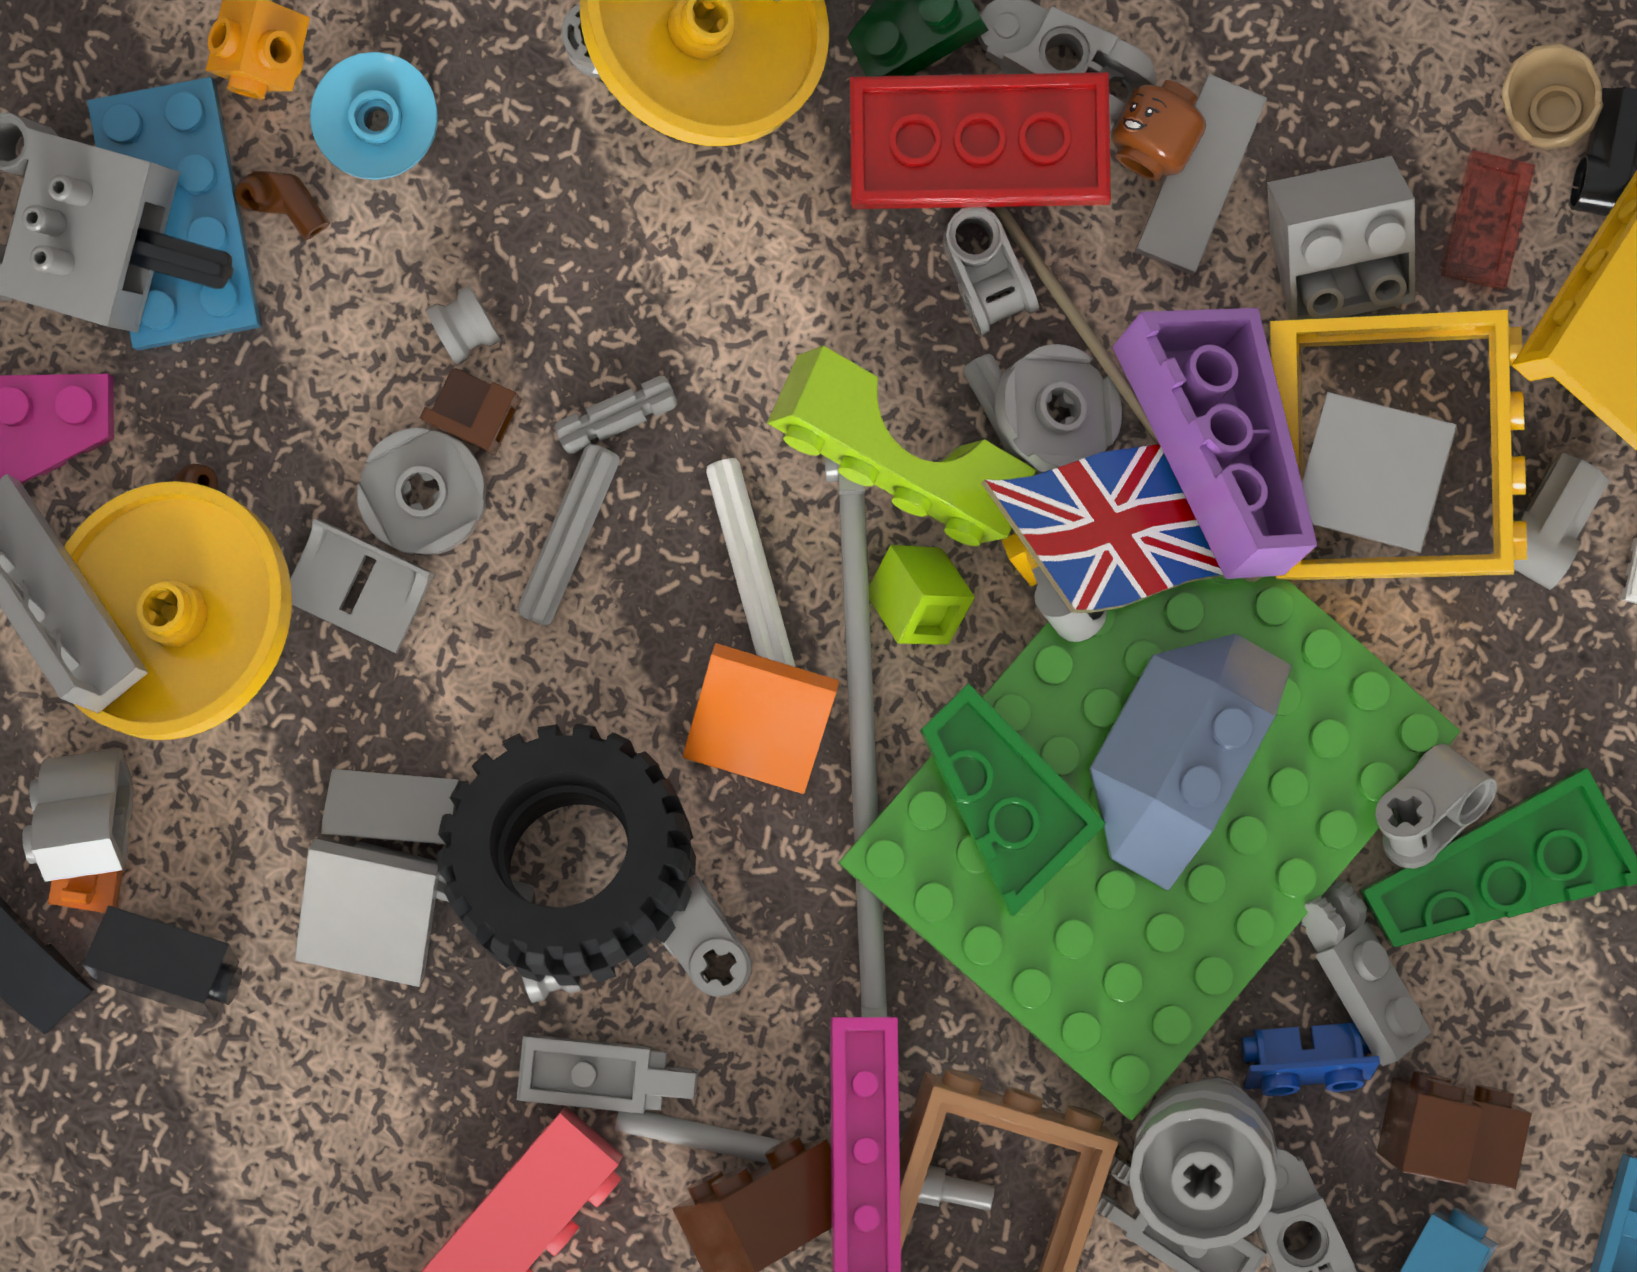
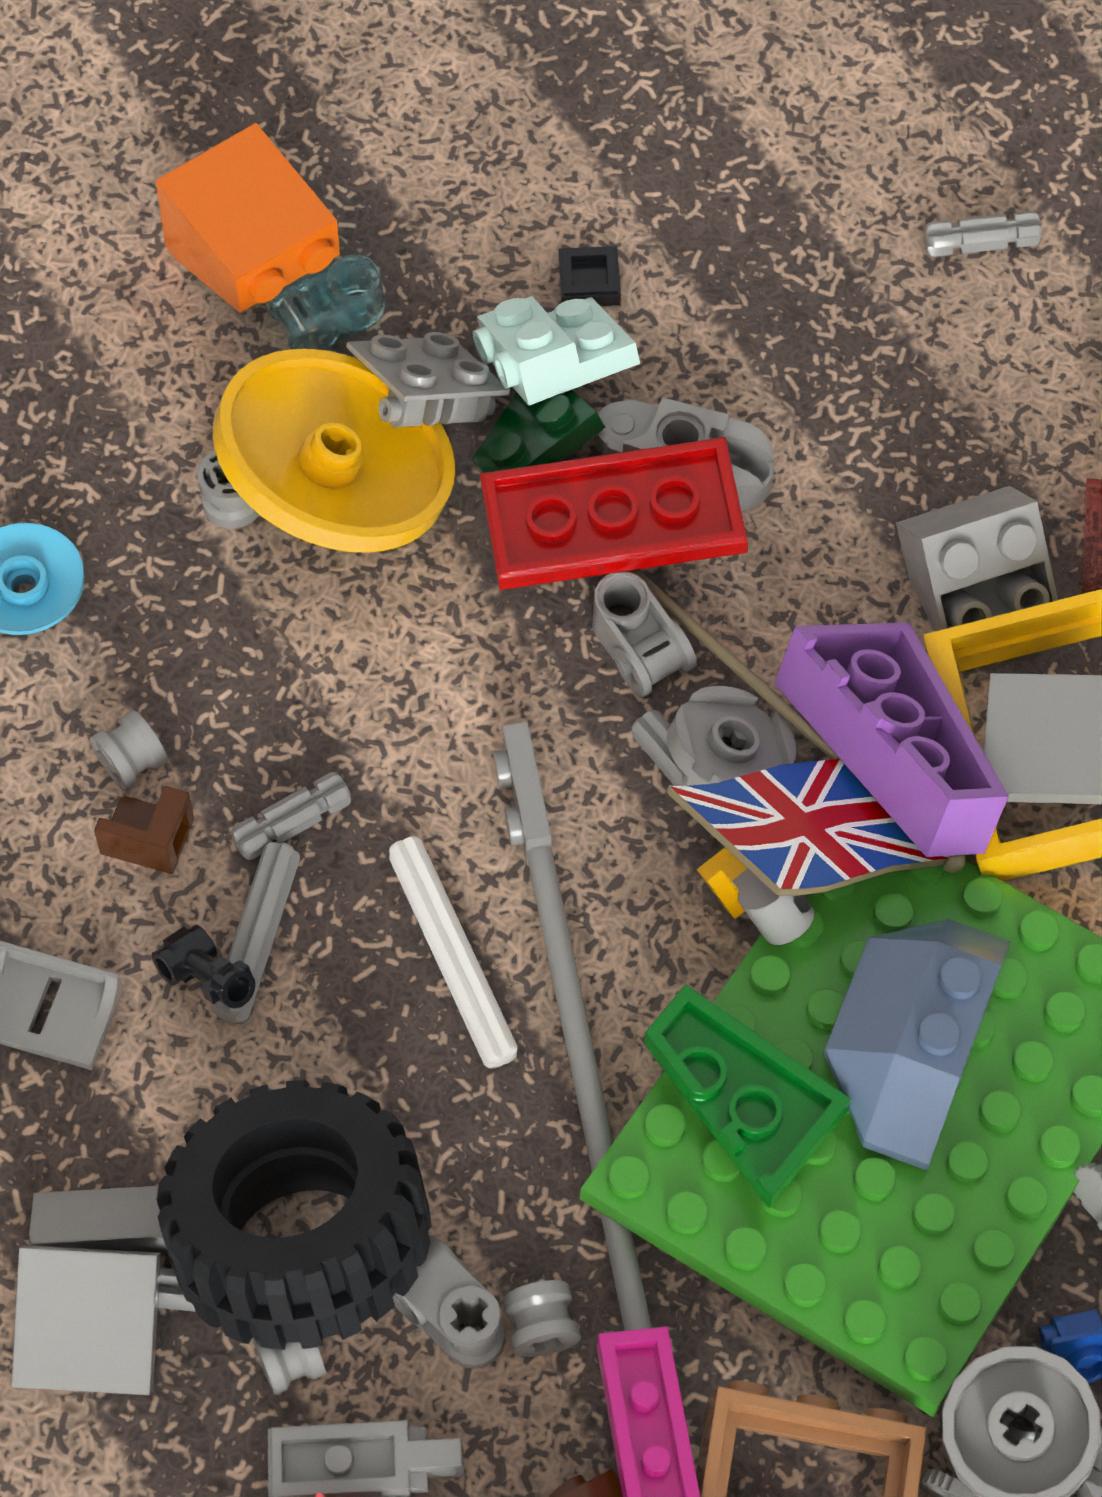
camera: 10 degrees left, 25 degrees down
light grey plate [357,428,487,556] -> none
orange tile [682,643,840,794] -> none
lime arch [767,345,1036,546] -> none
lime panel [869,545,975,645] -> none
dark orange head [1111,80,1206,181] -> none
light grey tile [1135,74,1267,276] -> none
none -> black bar [152,924,255,1008]
none -> light grey wheel [503,1280,581,1357]

